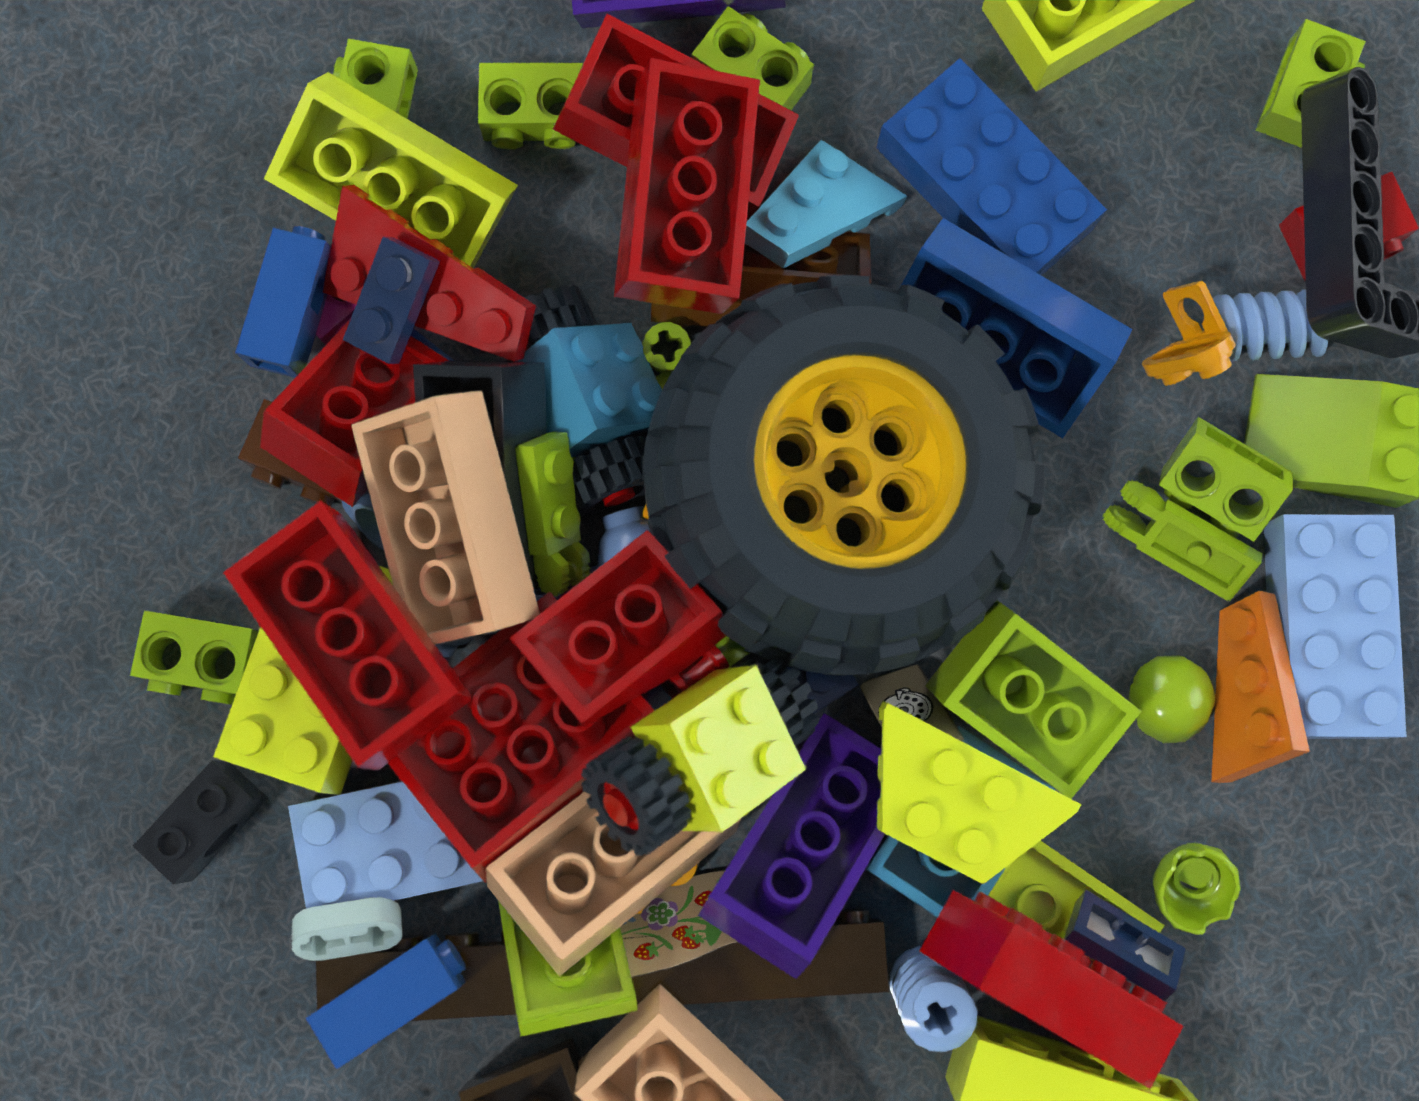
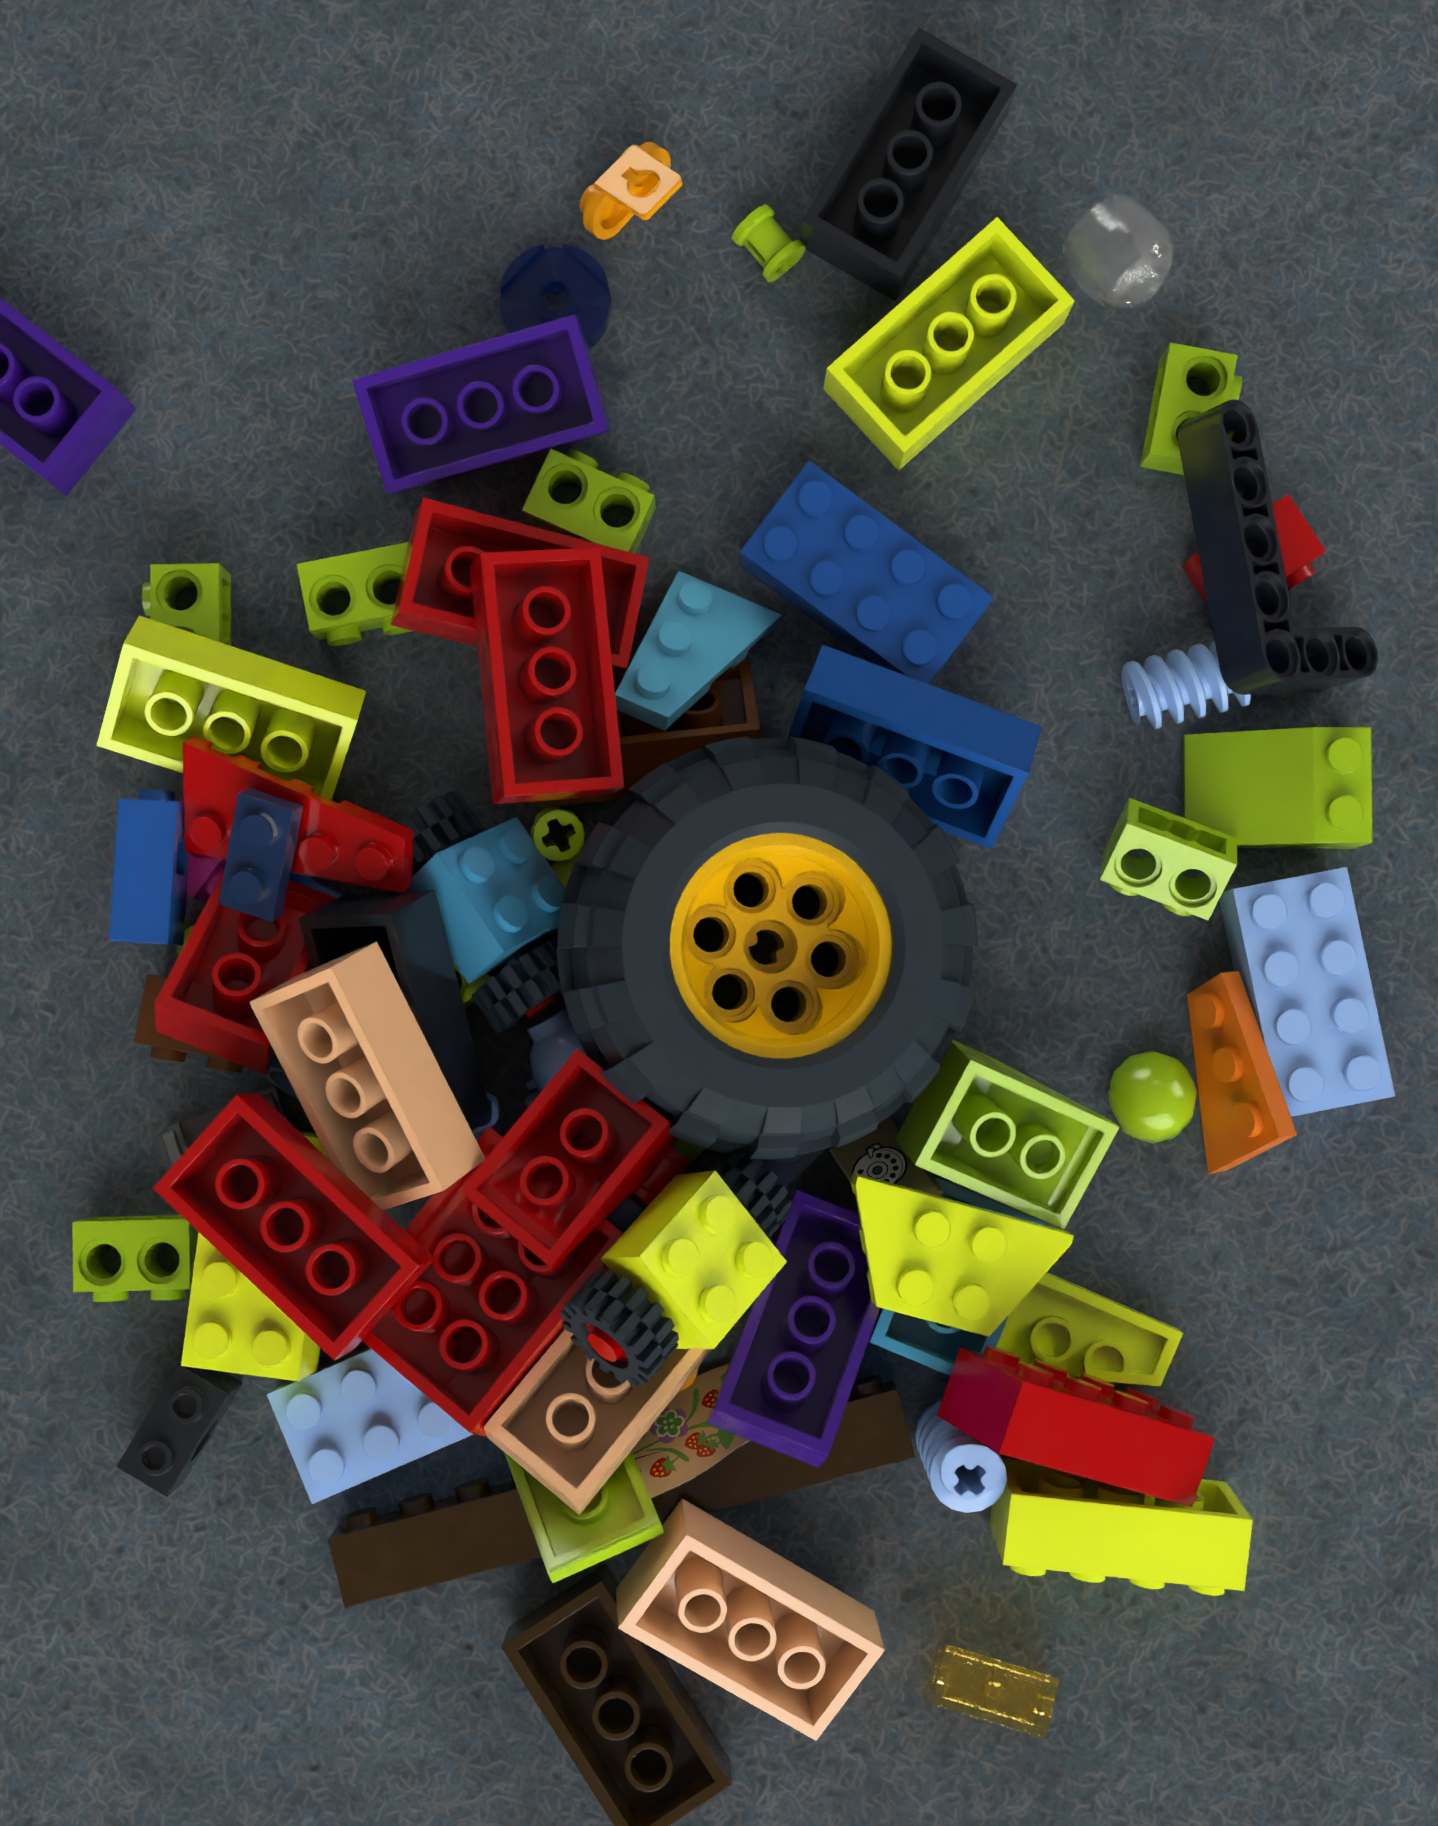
camera: 10 degrees left, 5 degrees up
light aqua beam [292,897,402,961] -> none
blue brick [306,934,466,1069] -> none
lime hinge [515,432,591,597] -> none
dark blue piece [1064,890,1186,1001] -> none
lime hinge [1102,480,1263,601] -> none
light orange bracket [1142,281,1236,386] -> none
lime hair [1153,843,1241,935] -> none

